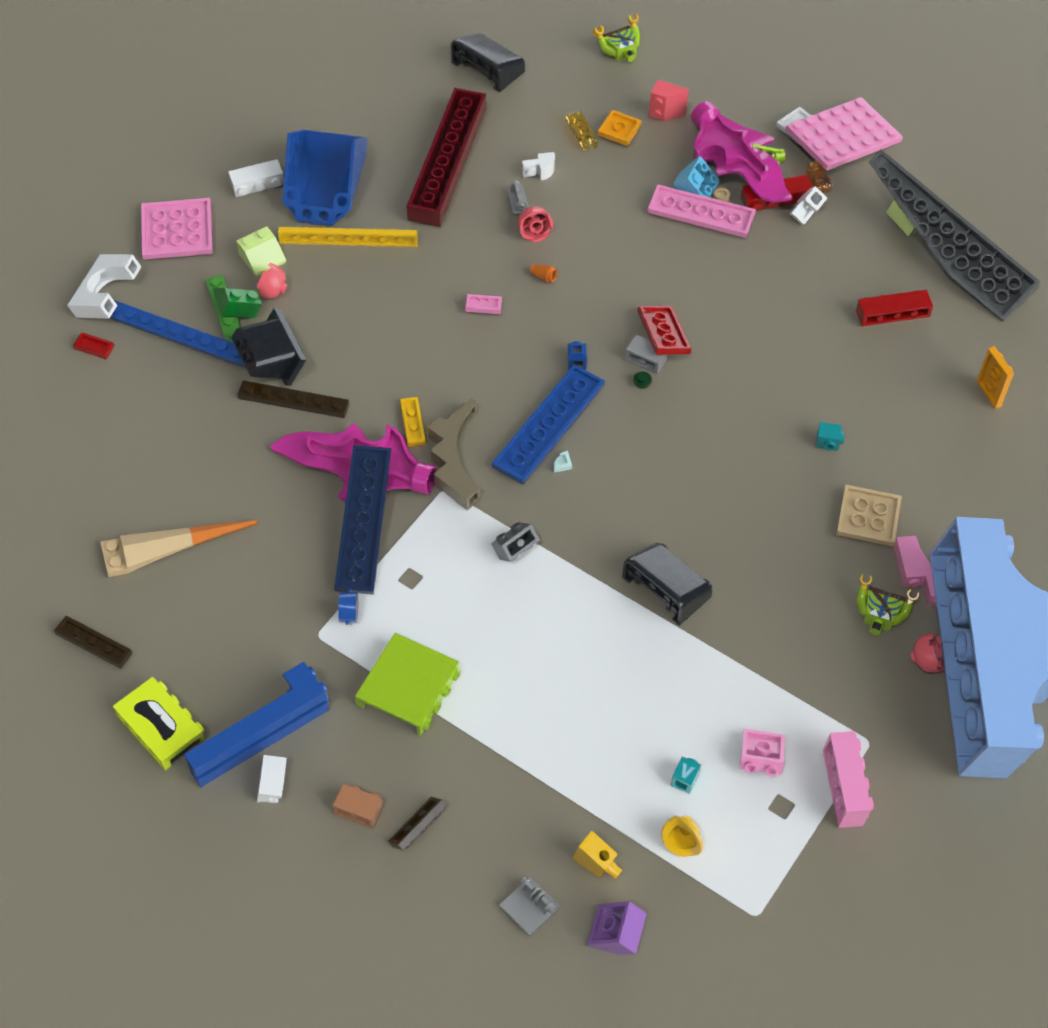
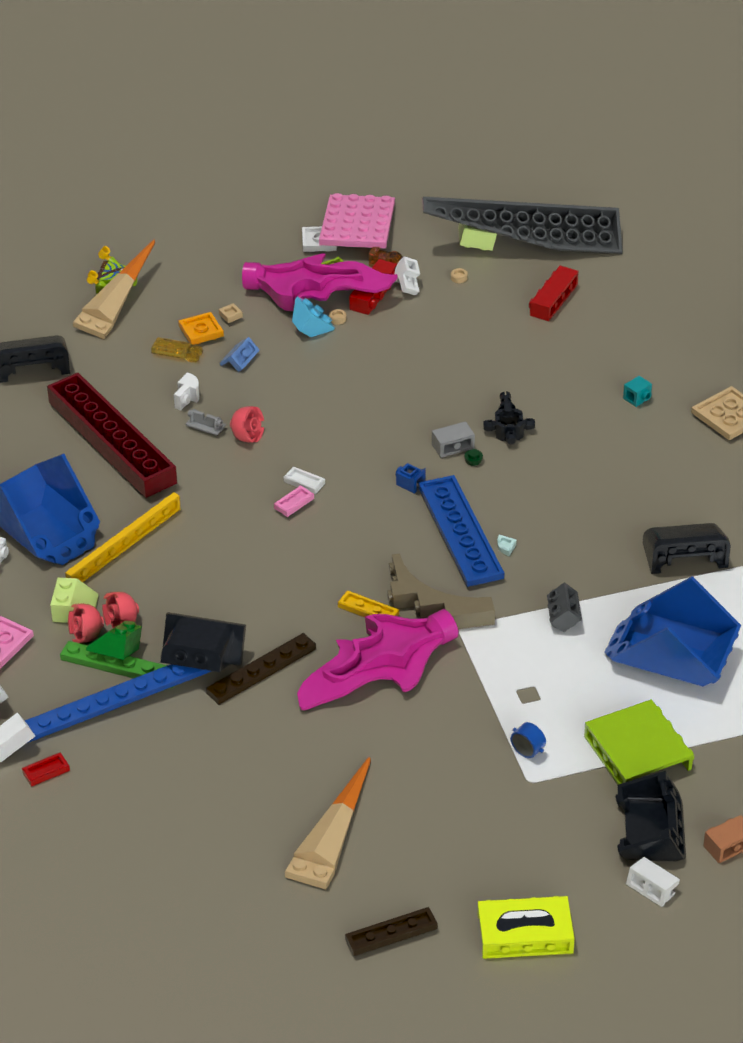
camera: 50 degrees left, 15 degrees down
blue brick [184,662,329,788] -> none
dark blue plate [334,445,392,595] -> none
orange cone [530,264,557,283] -> none
red tile [637,306,692,355] -> none
bright pink plate [648,185,756,238] -> none
coral slope [649,80,689,121] -> none
light orange plate [976,346,1014,409] -> none
none -> coral cylinder [68,603,104,644]
none -> tan plate [73,239,155,339]
none -> tan plate [219,303,243,323]
none -> medium blue panel [219,337,260,372]
none -> white tile [283,467,325,494]
none -> tan tile [451,268,468,283]
none -> black piece [483,391,535,444]
none -> blue windscreen [604,576,741,687]
none -> black windscreen [615,770,686,861]

